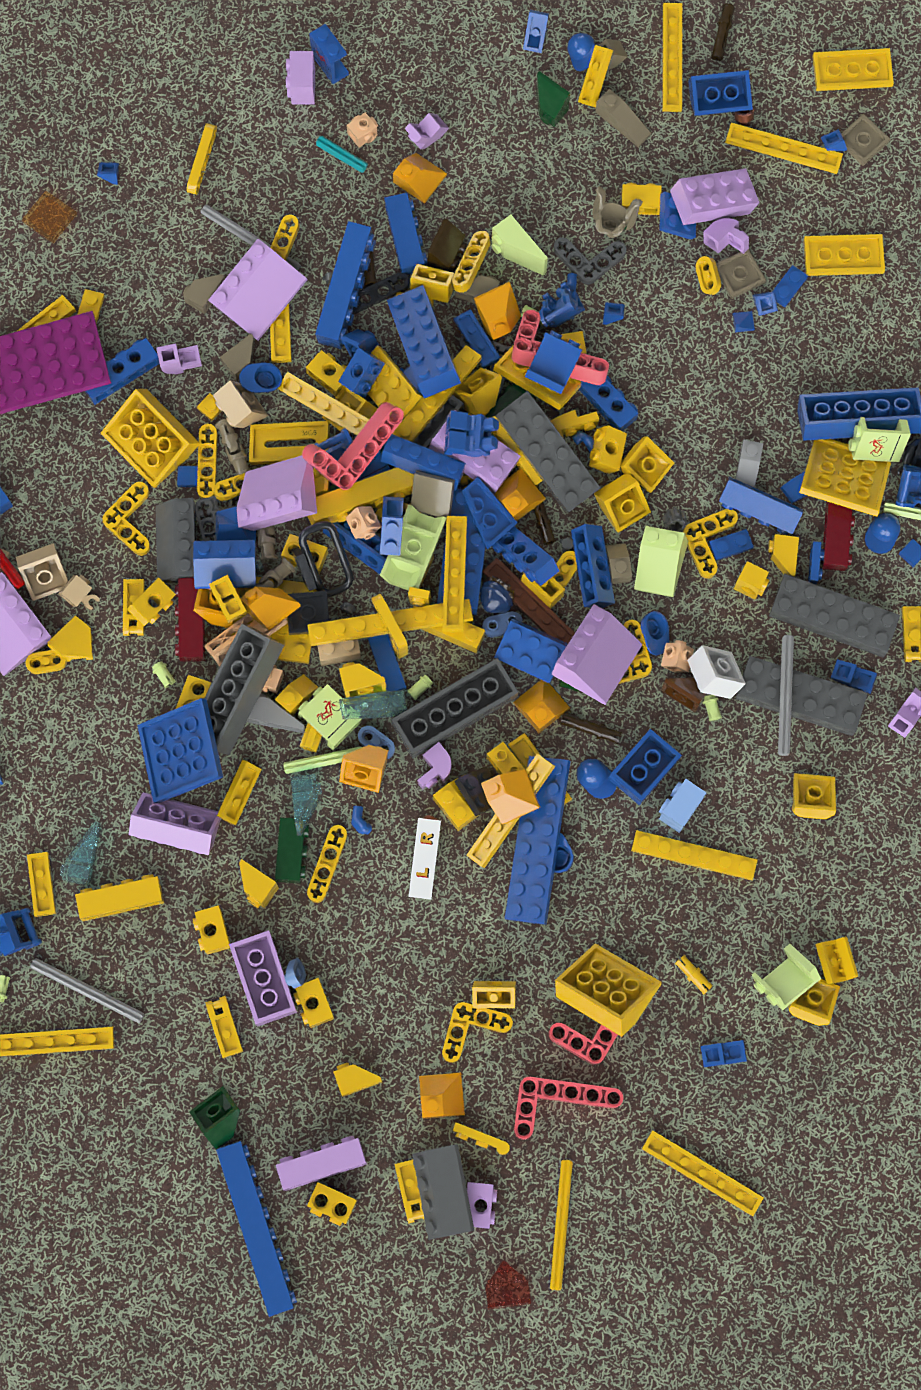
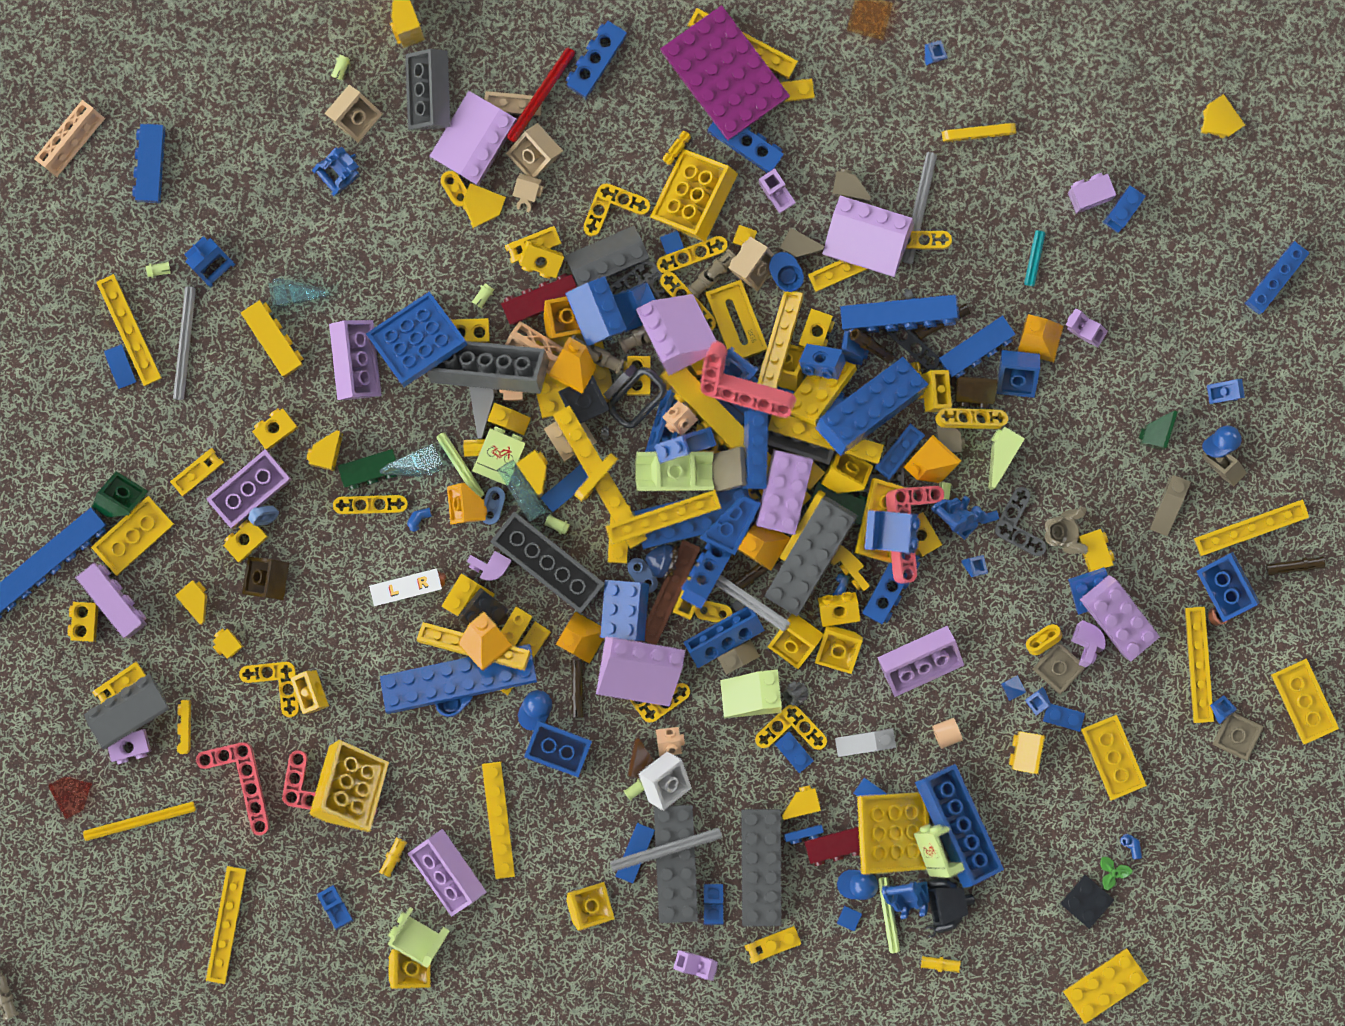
camera: 65 degrees right, 10 degrees up
yellow plate [27,852,56,917] -> none
yellow brick [209,575,247,623] -> none
yellow plate [217,760,262,825] -> none
light nougat brick [347,112,378,148] -> none
yellow plate [408,587,432,608] -> none
light orange slope [419,1072,465,1119] -> none
blue hips [444,410,499,457] -> none
yellow plate [578,45,613,108] -> none
blue cap [640,611,669,655] -> none
light blue brick [659,779,706,833] -> none
brick [719,477,803,535] -> none
yellow brick [734,561,770,600] -> none
yellow bracket [815,937,858,985] -> none
none -> yellow plate [91,496,175,576]
none -> blue slope [104,344,137,389]
none -> yellow brick [213,629,244,659]
none -> dark brown slope [242,556,290,600]
none -> lavender slope [407,829,486,917]
none -> blue tile [615,823,655,884]
none -> yellow axle [663,131,691,165]
none -> light grey axle [695,562,790,631]
none -> dark brown pin [850,329,895,364]
none -> lavender slope [877,626,964,697]
none -> light nougat piece [932,718,963,749]
none -> blue slope [997,350,1040,398]
none -> yellow slope [1009,731,1044,774]

